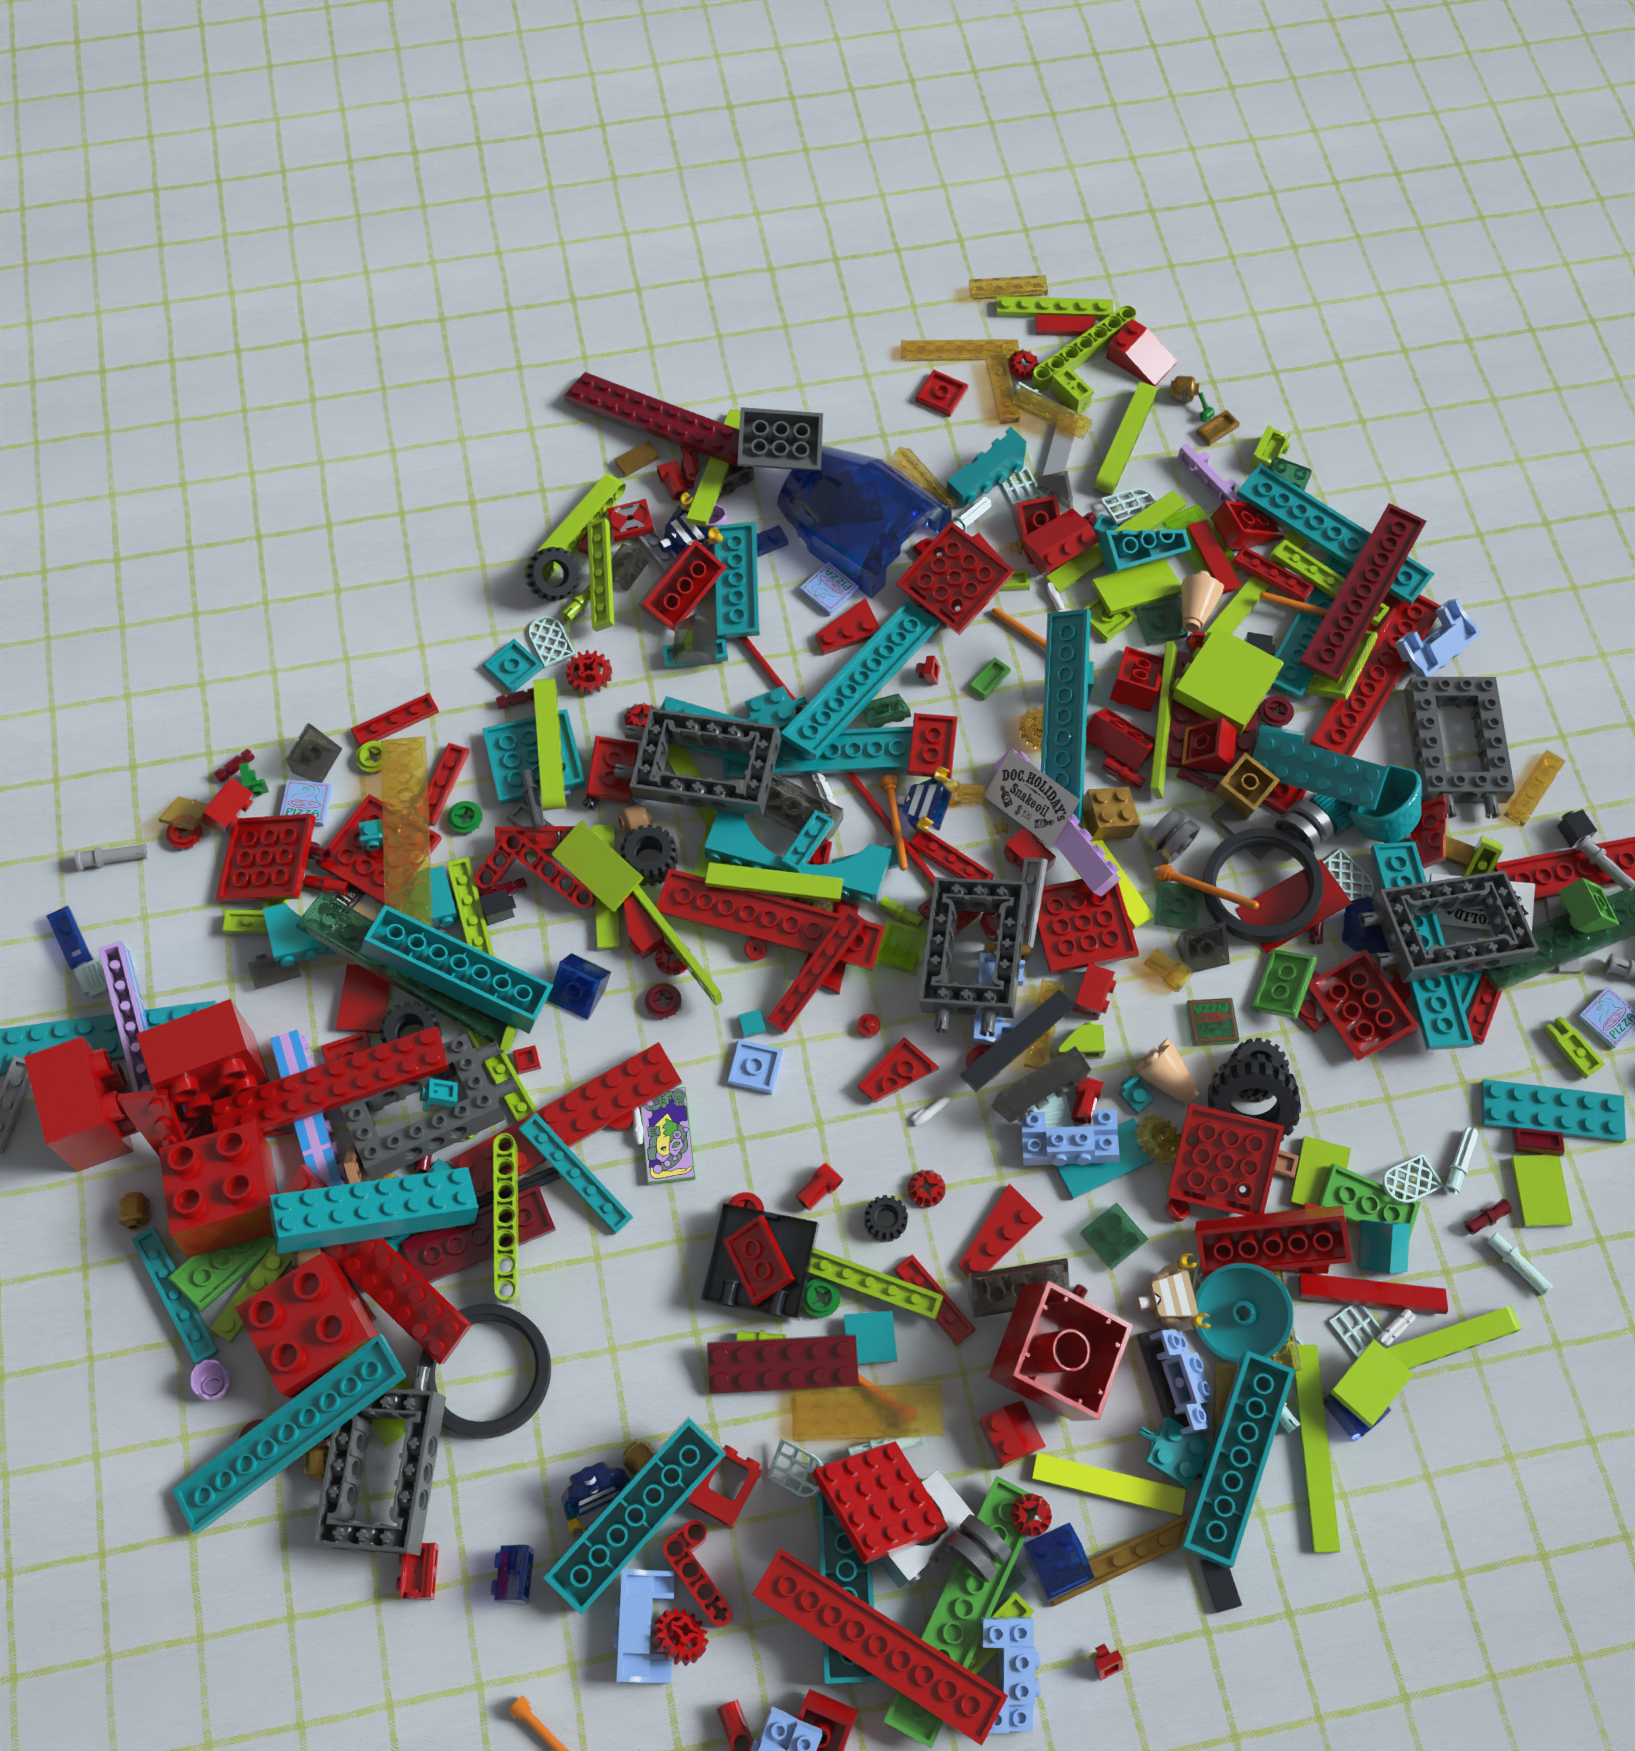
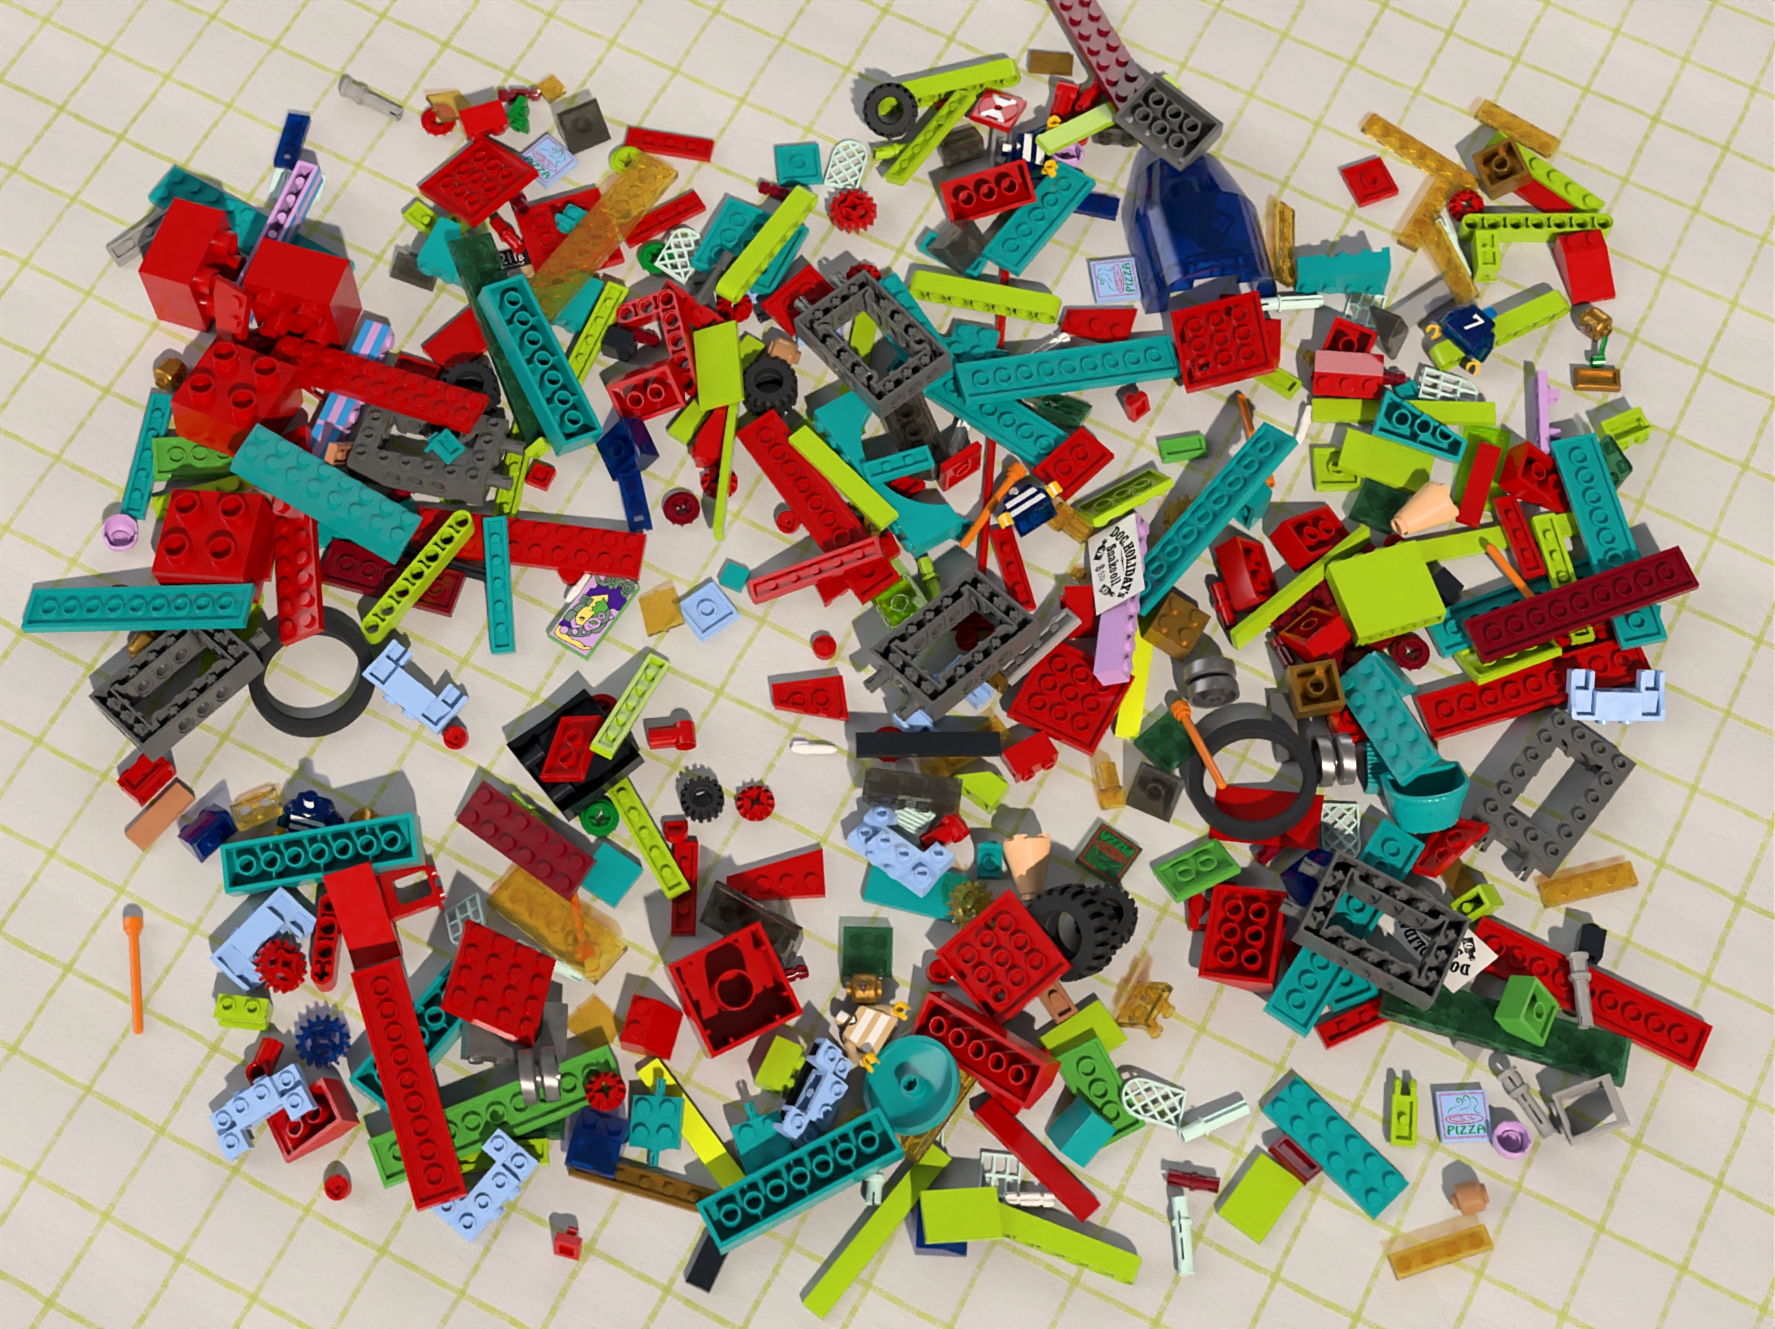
camera: 40 degrees right, 0 degrees up
none -> nougat tile [124,782,196,852]
none -> lime hinge [213,993,274,1032]
none -> clear yellow piece [230,788,285,832]
none -> clear blue gear [295,1014,351,1070]
none -> red tile [322,860,403,970]
none -> light blue bracket [362,639,469,735]
none -> red tile [443,726,469,750]
none -> clear yellow tile [536,75,567,104]
none -> clear yellow piece [567,996,625,1050]
none -> lime plate [589,653,671,760]
none -> red slope [606,356,686,428]
none -> clear blue plate [617,470,653,533]
none -> teal plate [629,1078,685,1167]
none -> clear yellow piece [639,587,685,637]
none -> light aqua window [654,228,703,284]
none -> red tile [663,820,688,843]
none -> red gear [717,295,753,323]
none -> lime hinge [755,1035,806,1099]
none -> pearl gold head [847,973,882,1005]
none -> lime beam [908,270,1062,324]
none -> red tile [939,441,982,492]
none -> red tile [955,628,980,651]
none -> white axle [1030,332,1070,354]
none -> lime plate [1073,467,1174,527]
none -> clear yellow plate [1114,981,1175,1039]
none -> clear blue torso [1426,305,1497,376]
none -> pearl gold brick [1472,136,1533,201]

